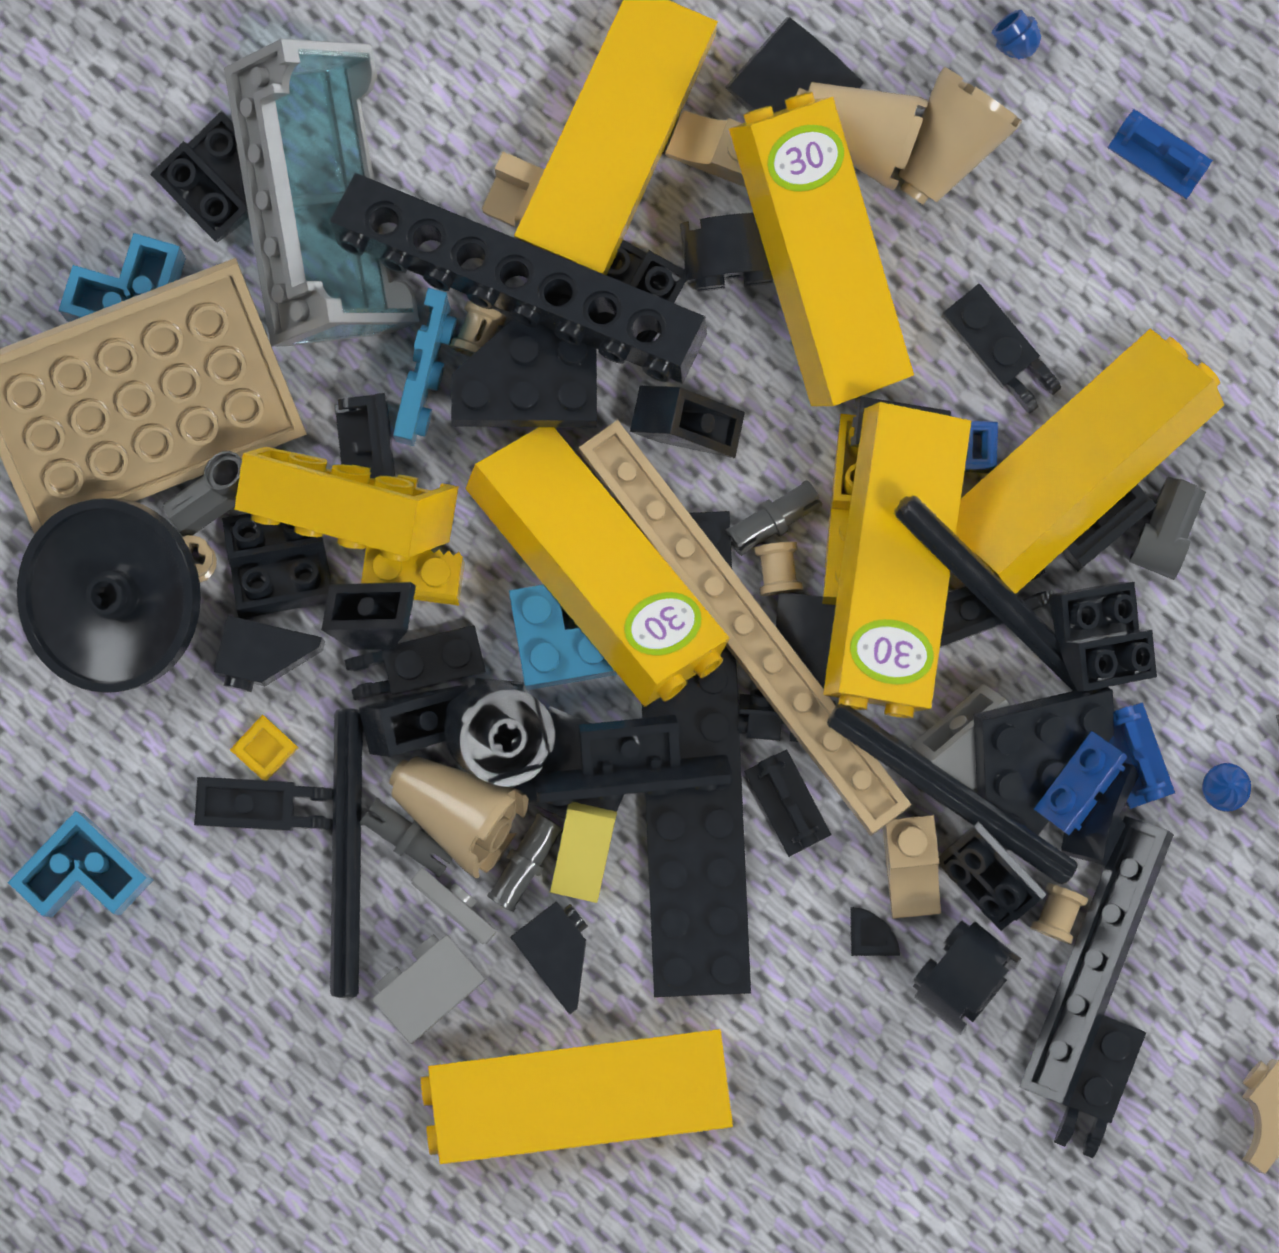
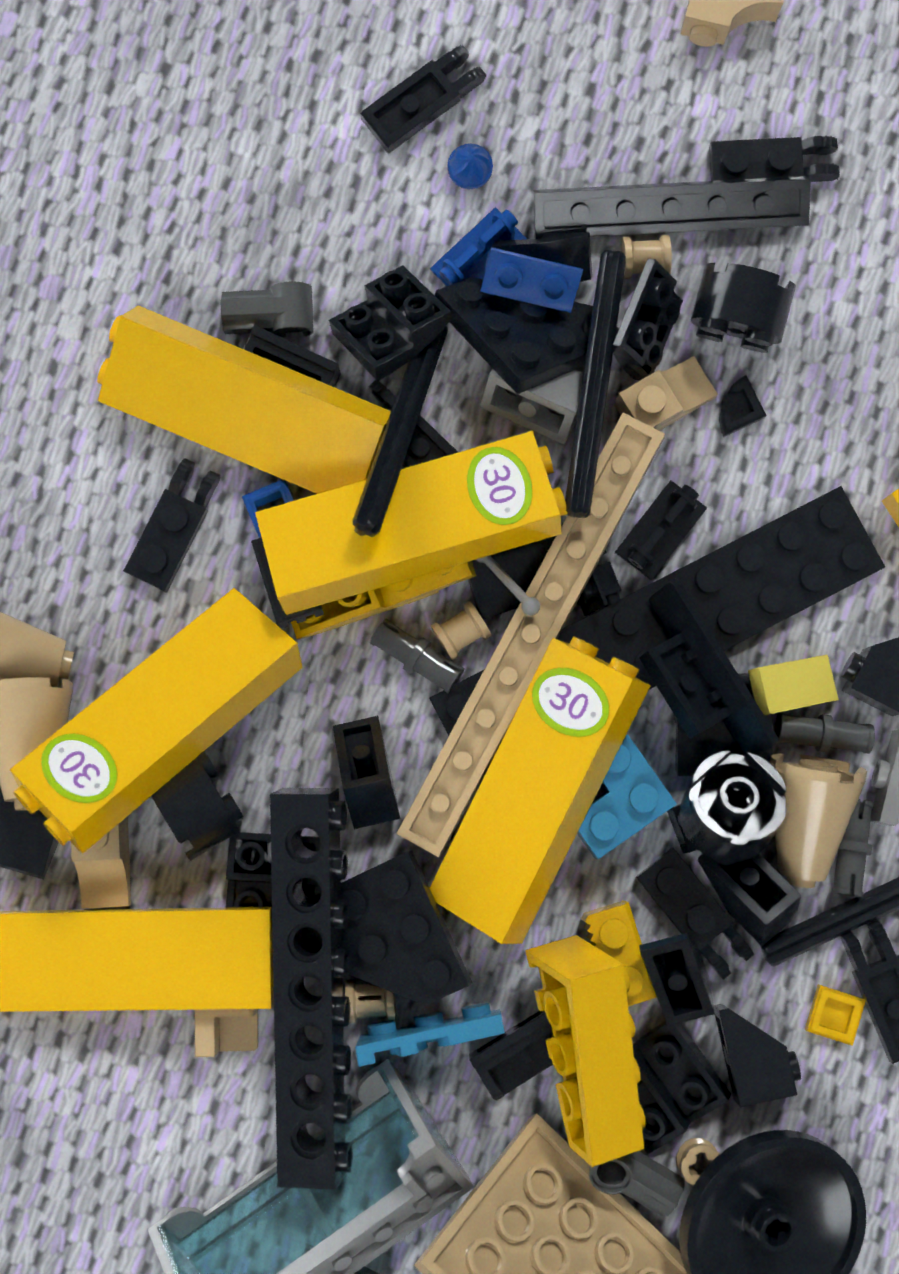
camera: 110 degrees left, 0 degrees up
none -> light grey hinge [476,555,540,616]

